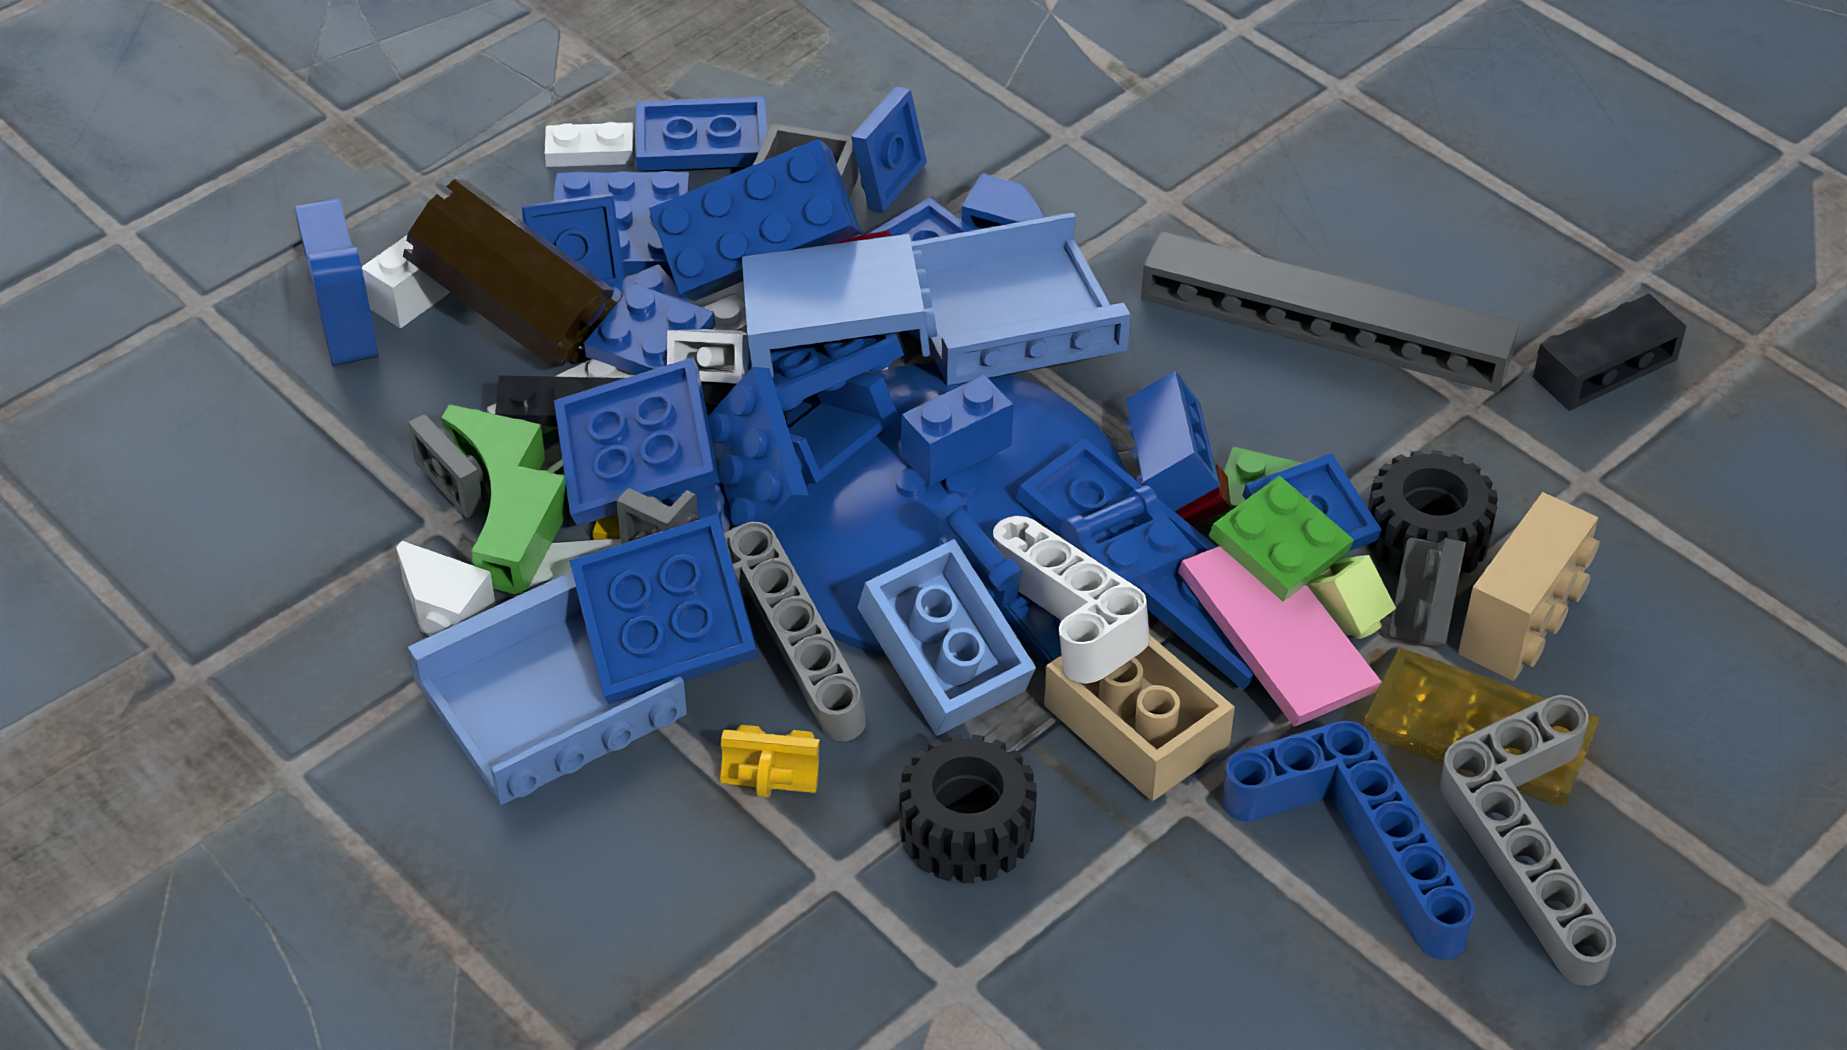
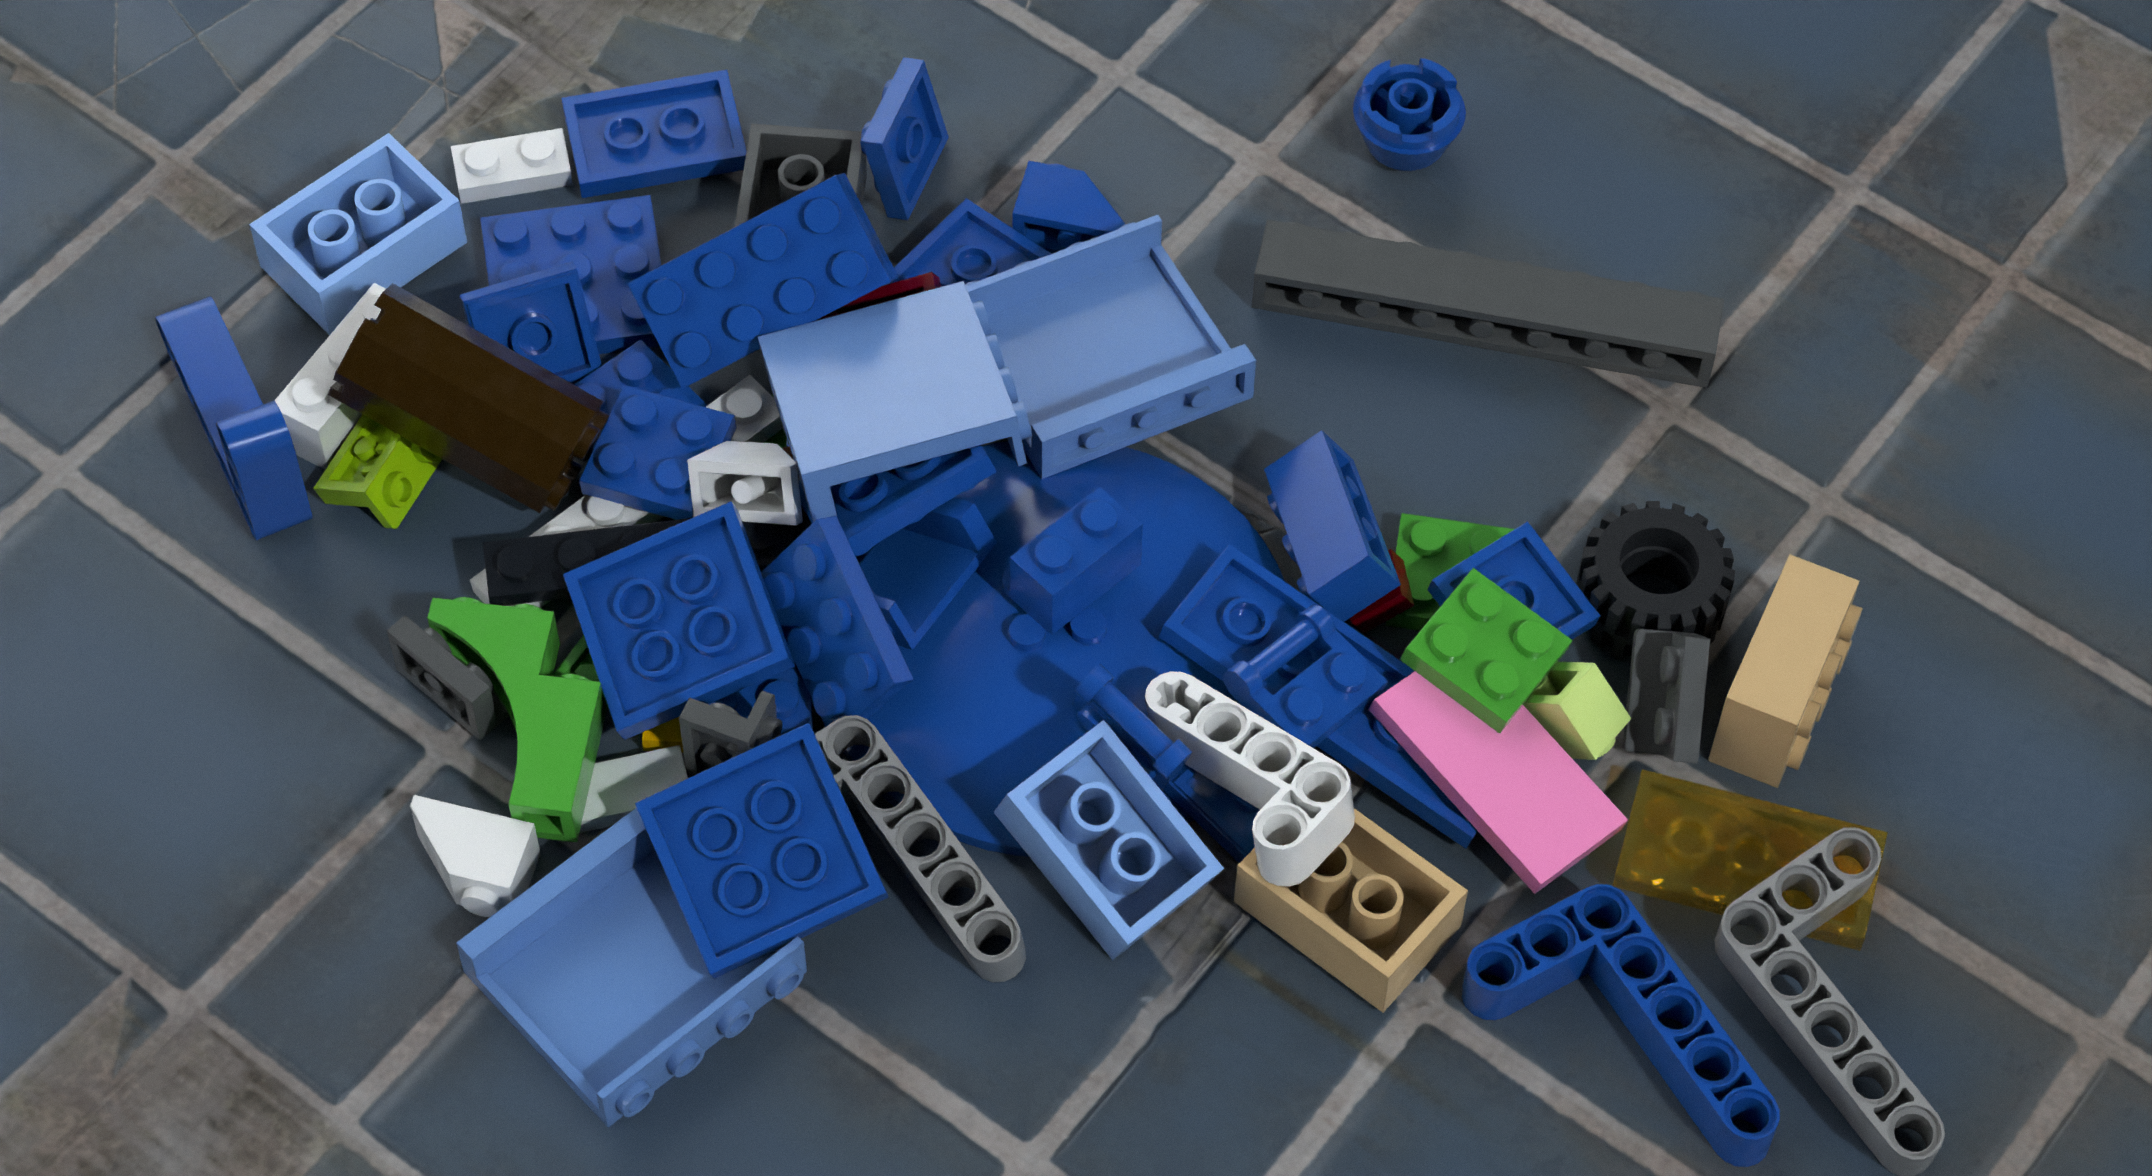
camera: 10 degrees left, 10 degrees up
yellow hips [720,725,820,798] -> none
black tyre [899,734,1037,883] -> none
black brick [1533,293,1687,411] -> none
none -> light blue brick [249,133,467,335]
none -> lime bracket [313,414,442,529]
none -> blue cone [1353,58,1466,171]

